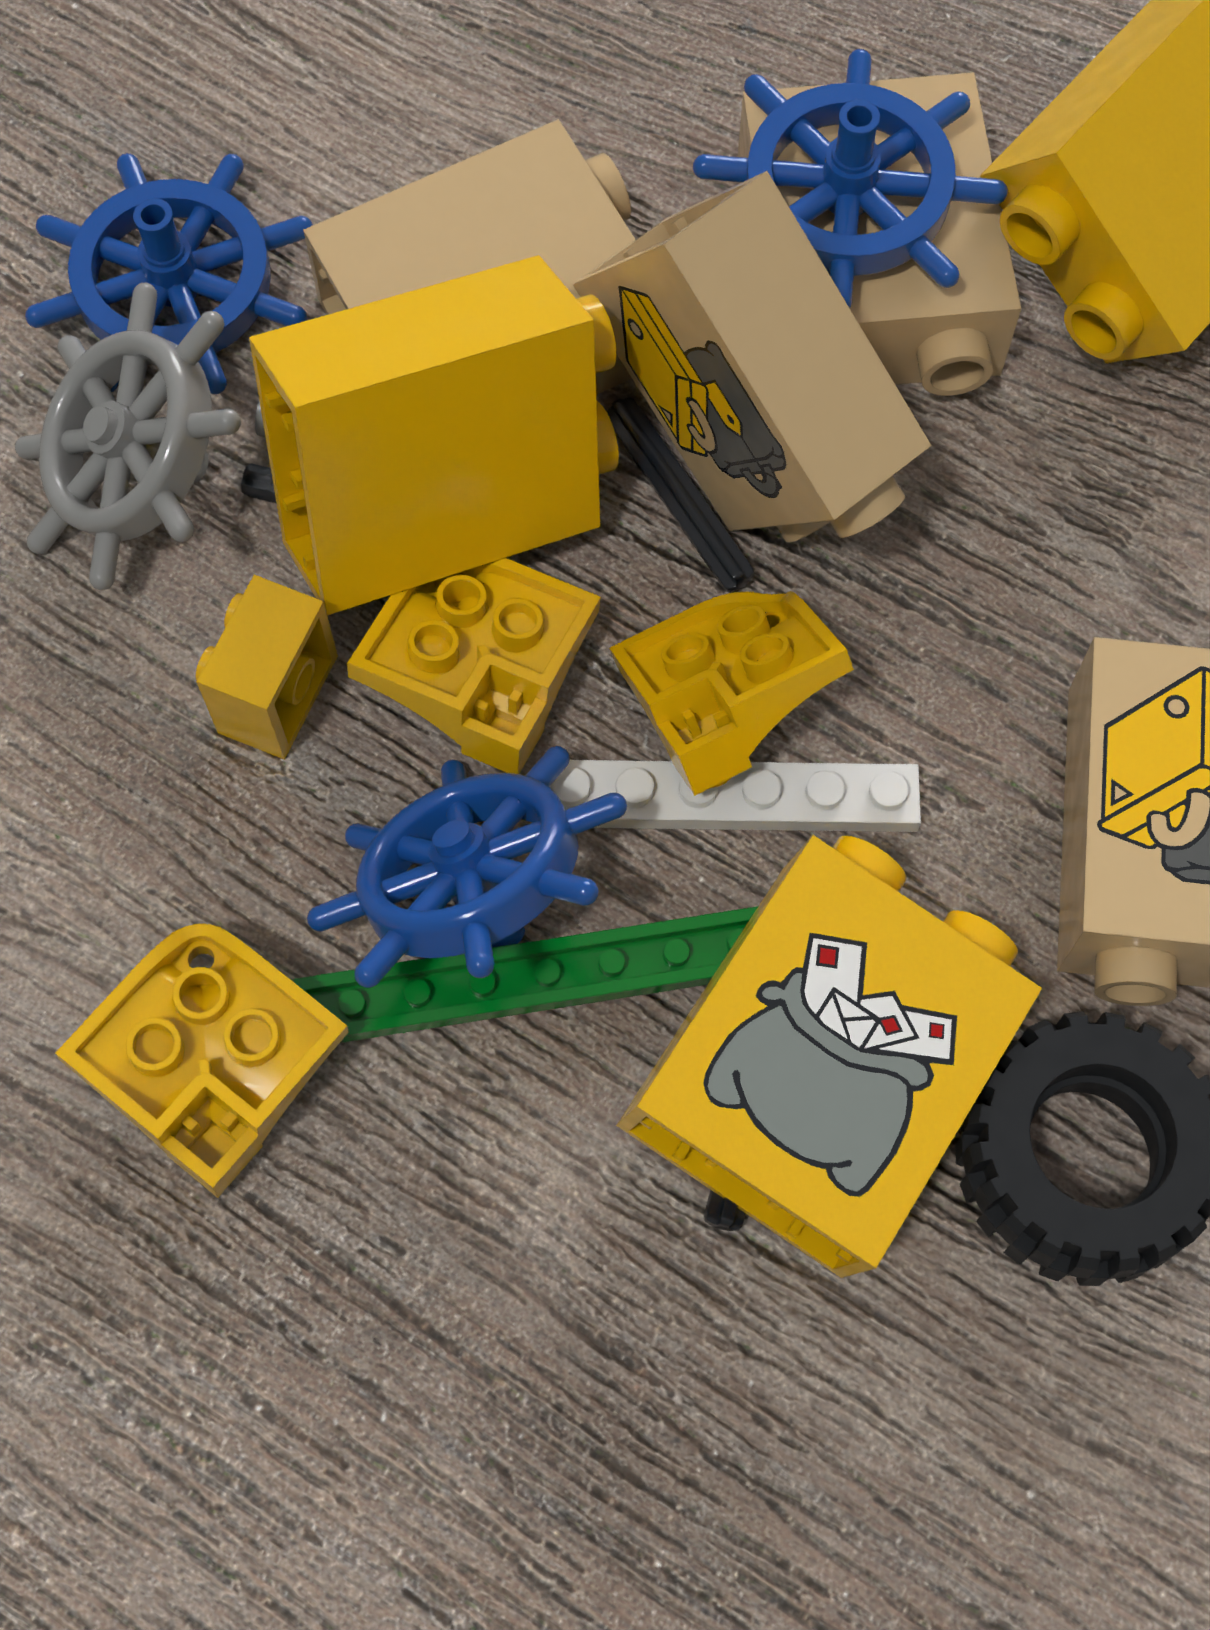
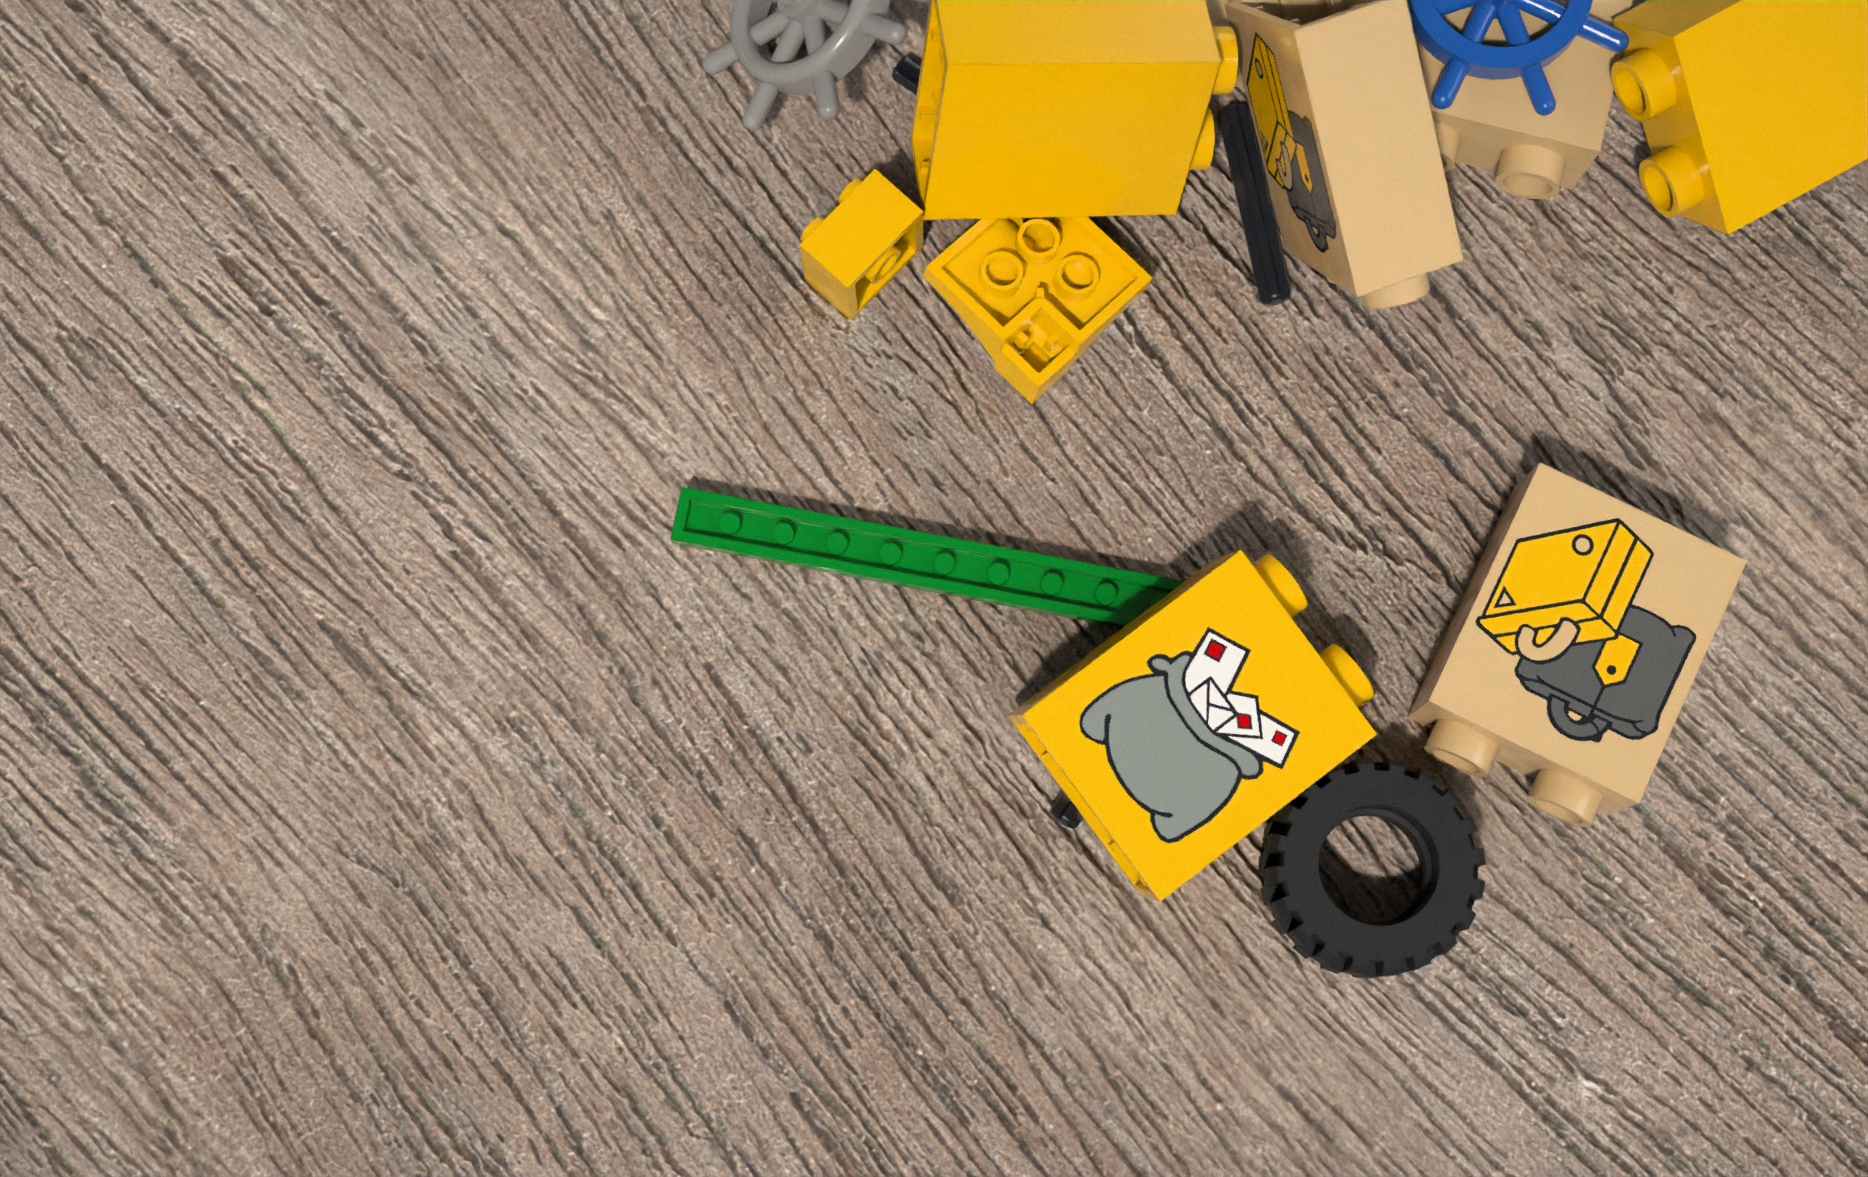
camera: 20 degrees right, 10 degrees up
yellow slope [55,923,348,1198] -> none
blue piece [307,746,627,988] -> none
white plate [550,760,921,832] -> none
yellow slope [609,591,854,796] -> none

